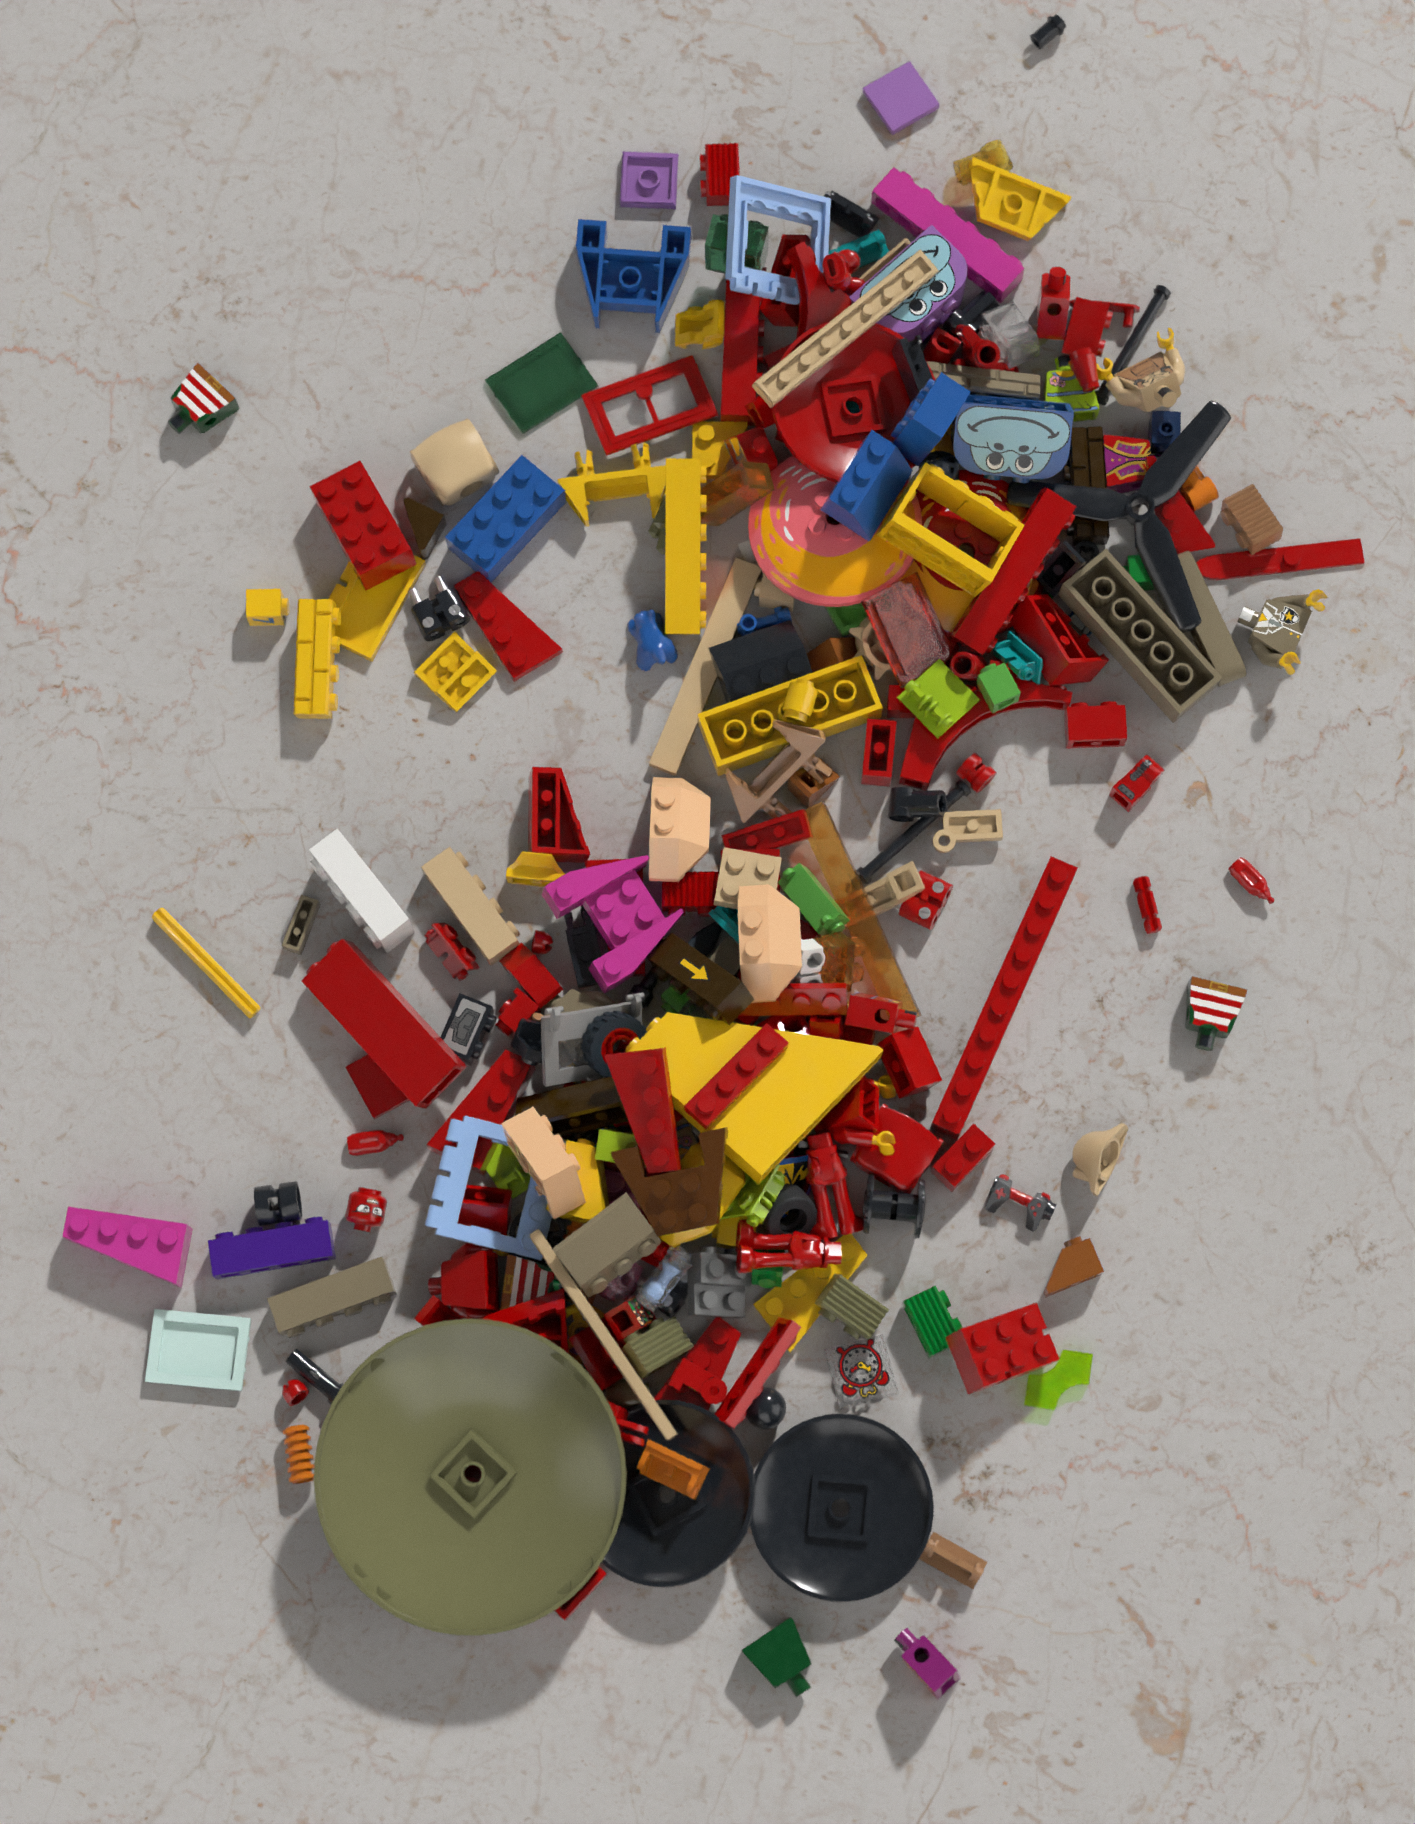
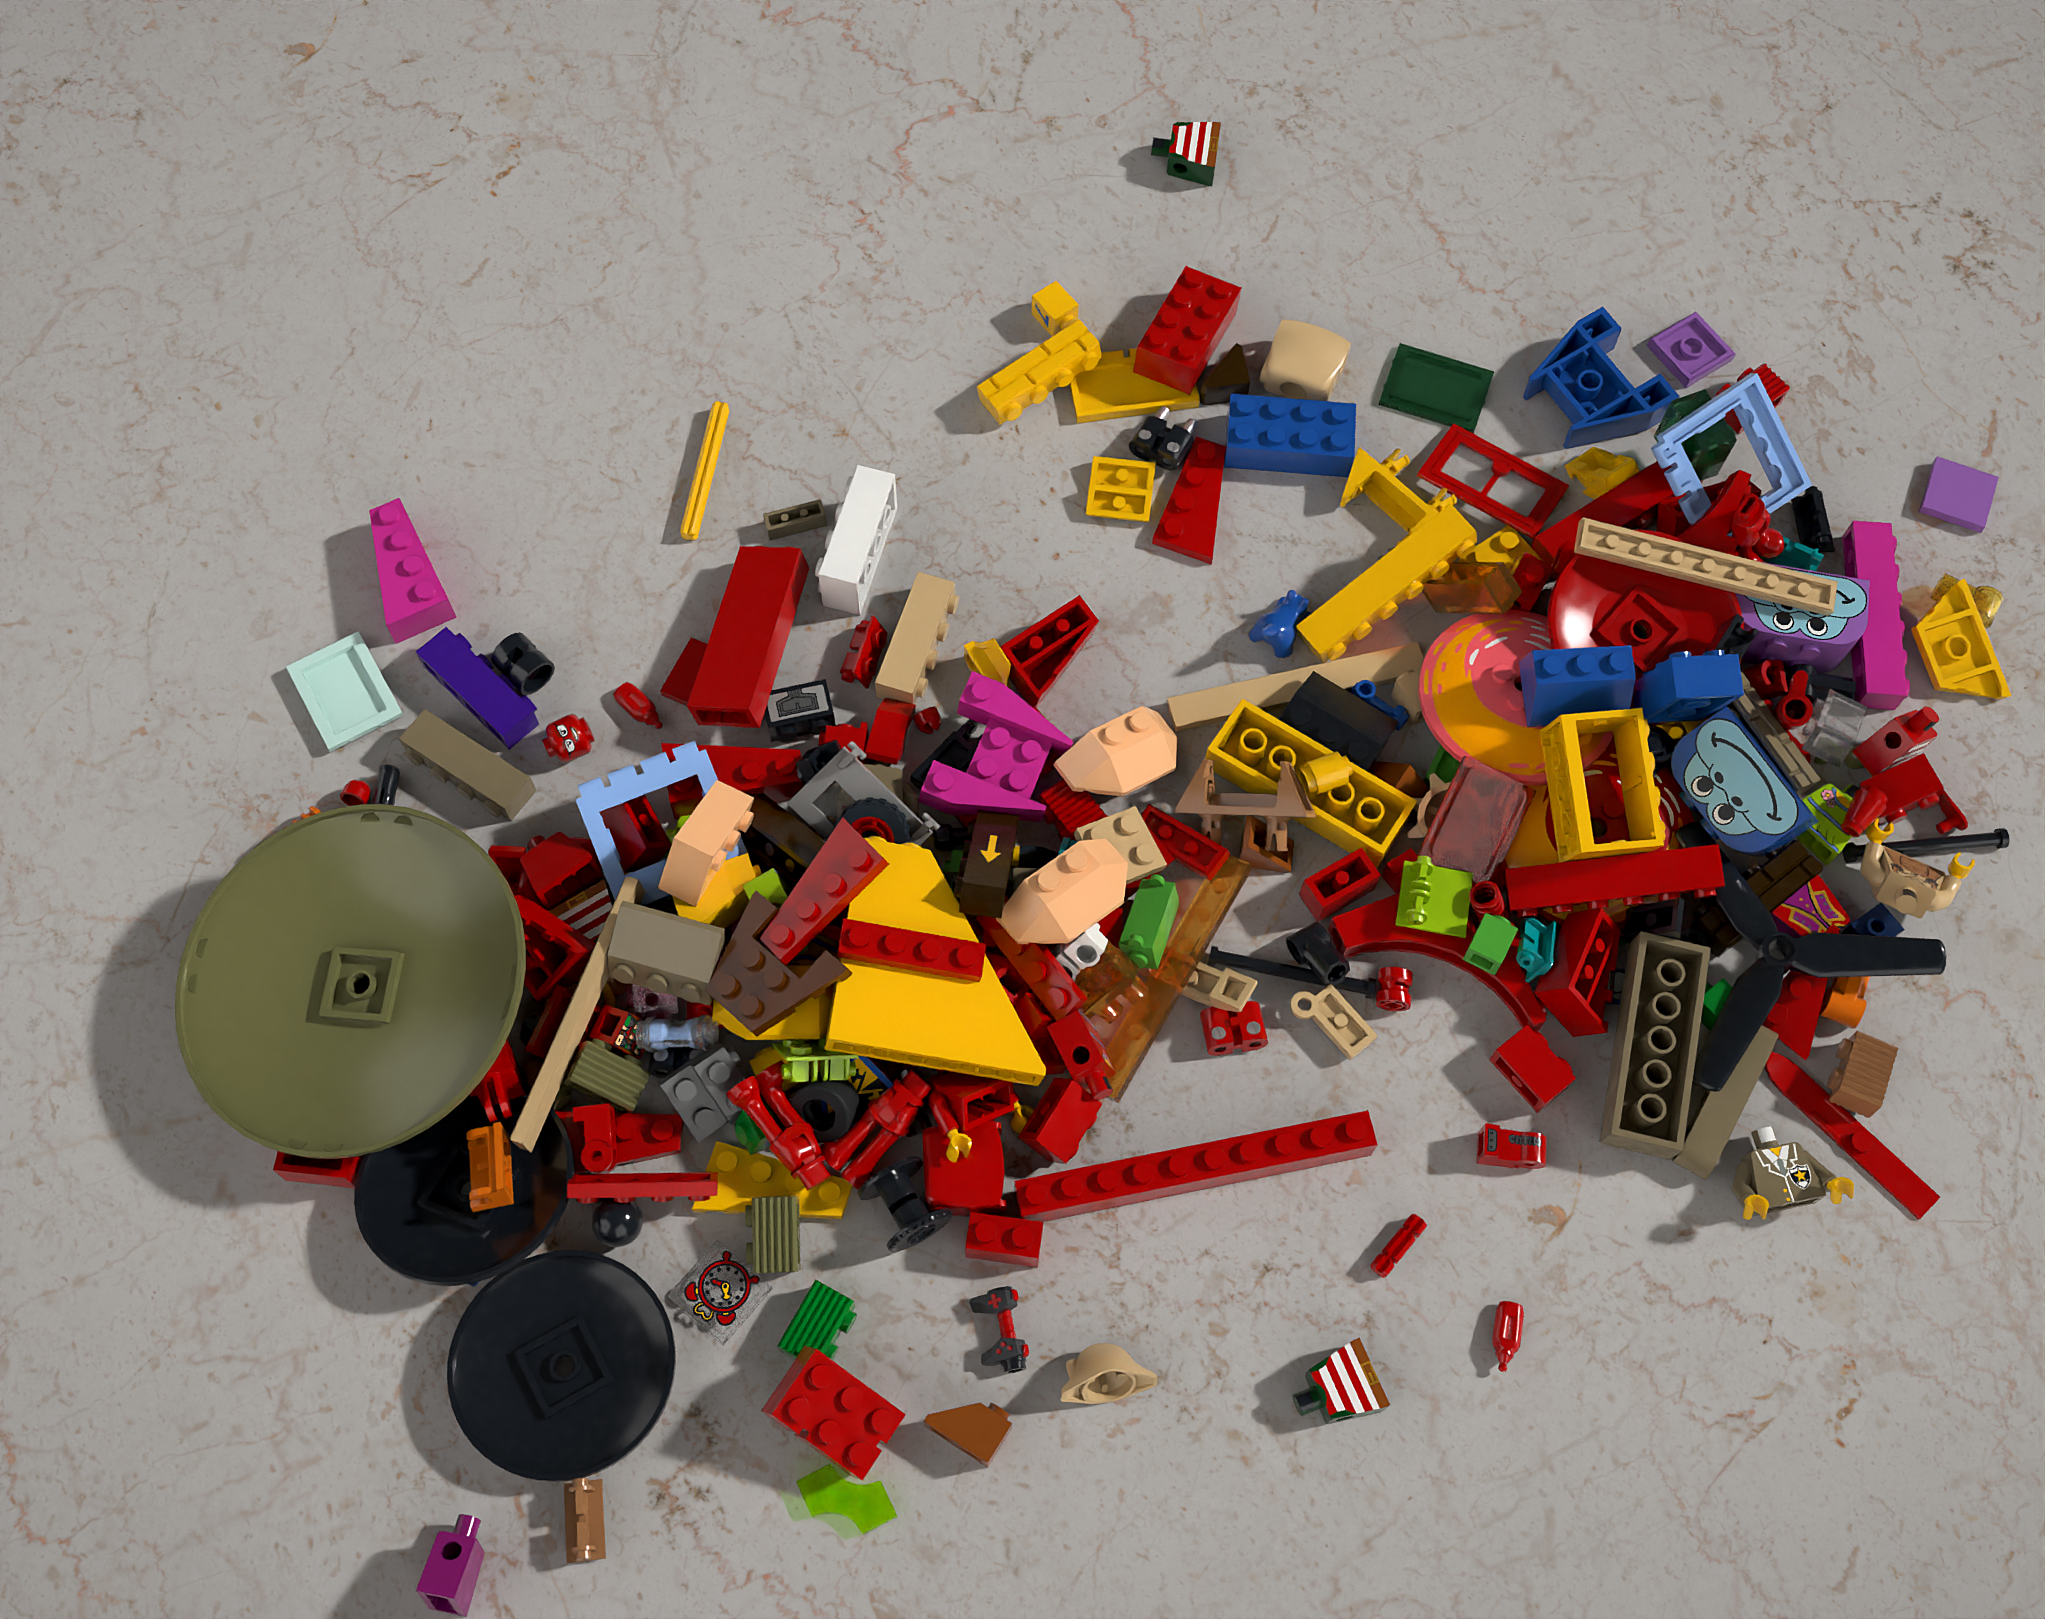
camera: 50 degrees right, 10 degrees down
dark green torso [742,1617,812,1697] -> none

